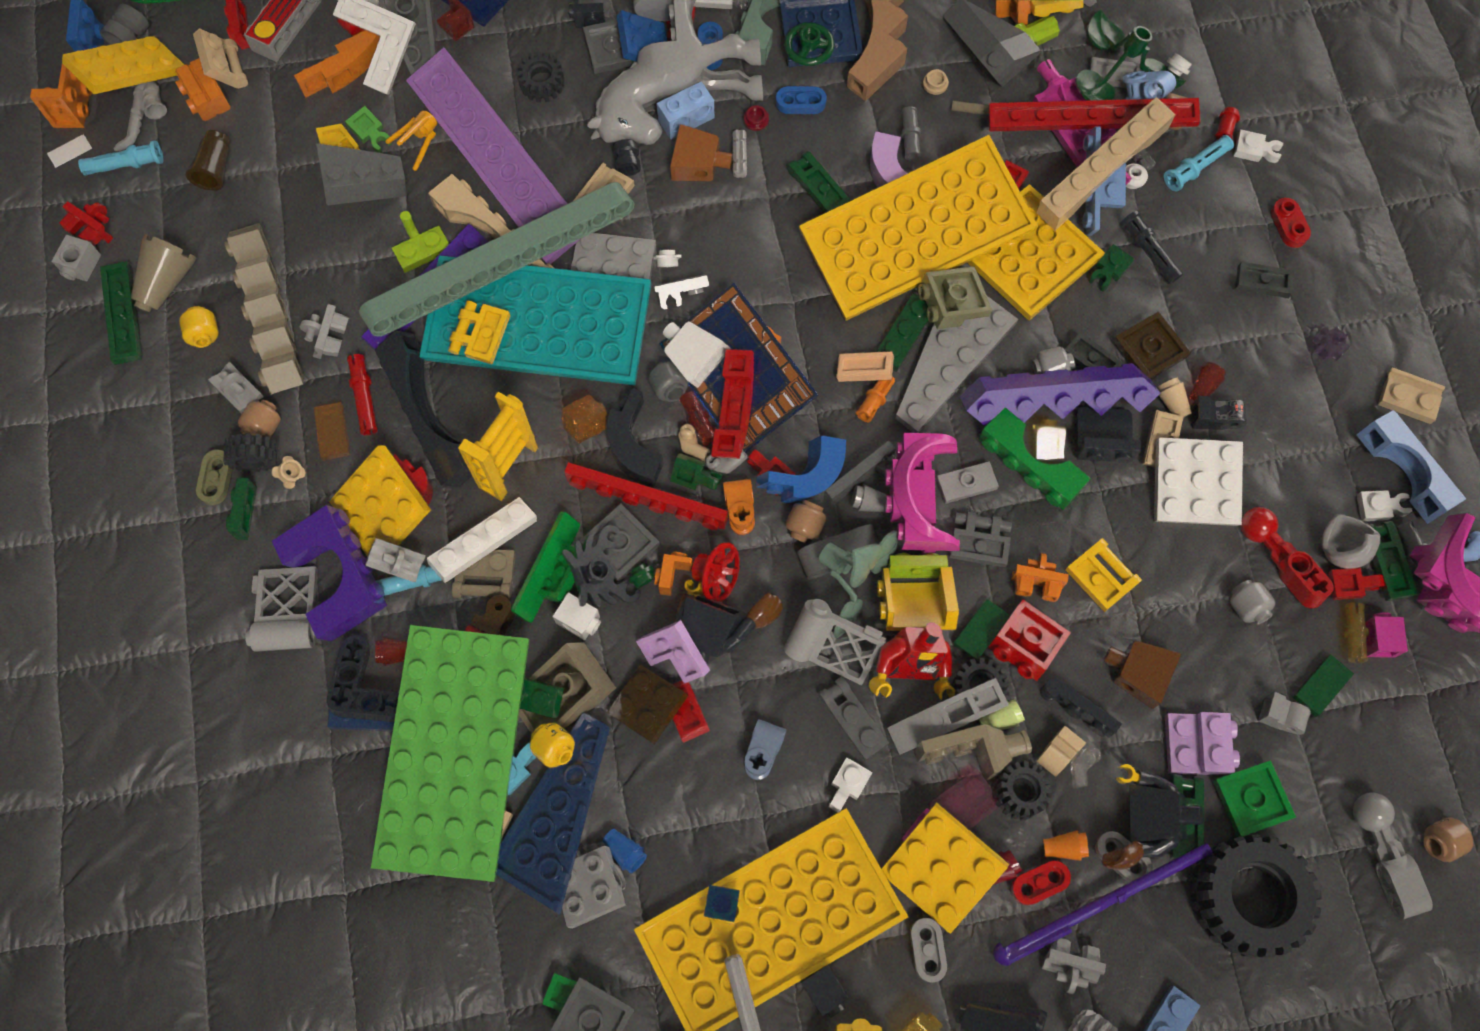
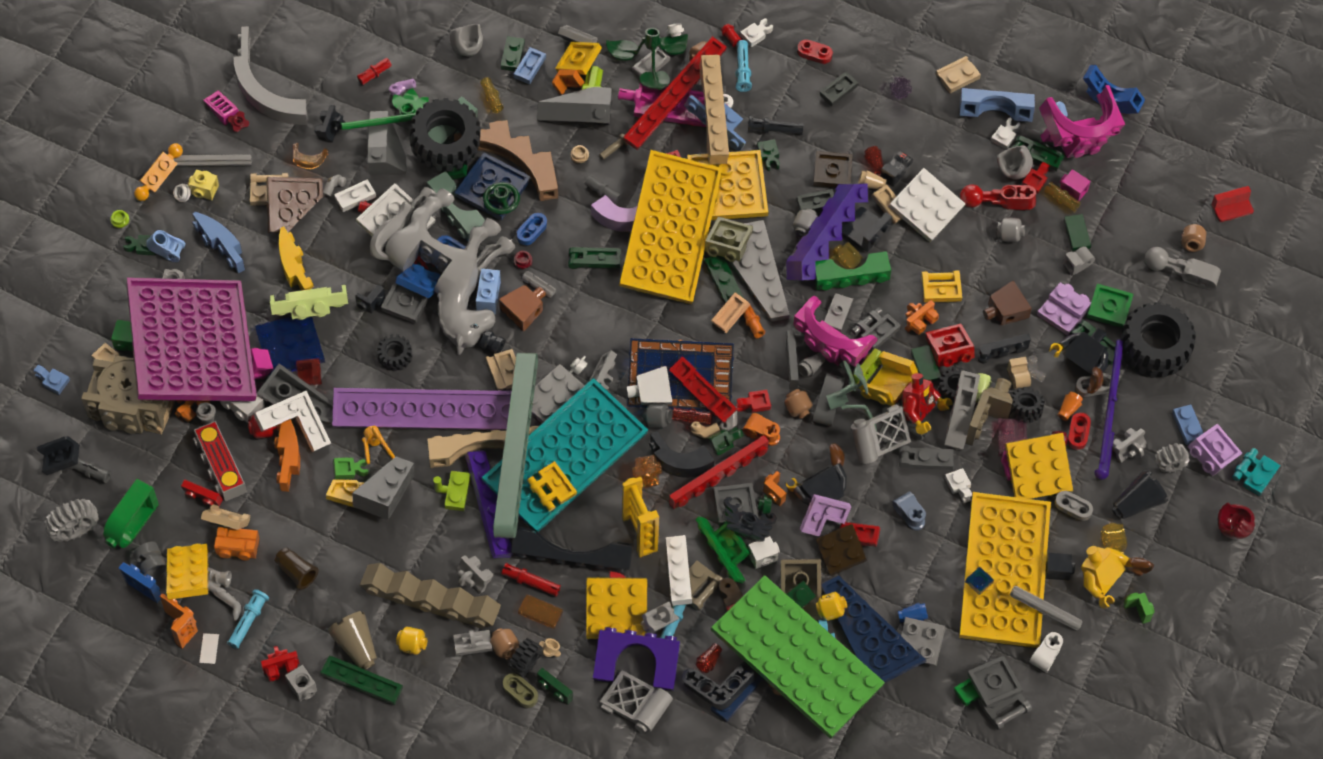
camera: 55 degrees left, 10 degrees down
red wheel [692,542,740,602] -> none
blue arch [756,436,846,503] -> none
light blue piece [1123,71,1176,100] -> none

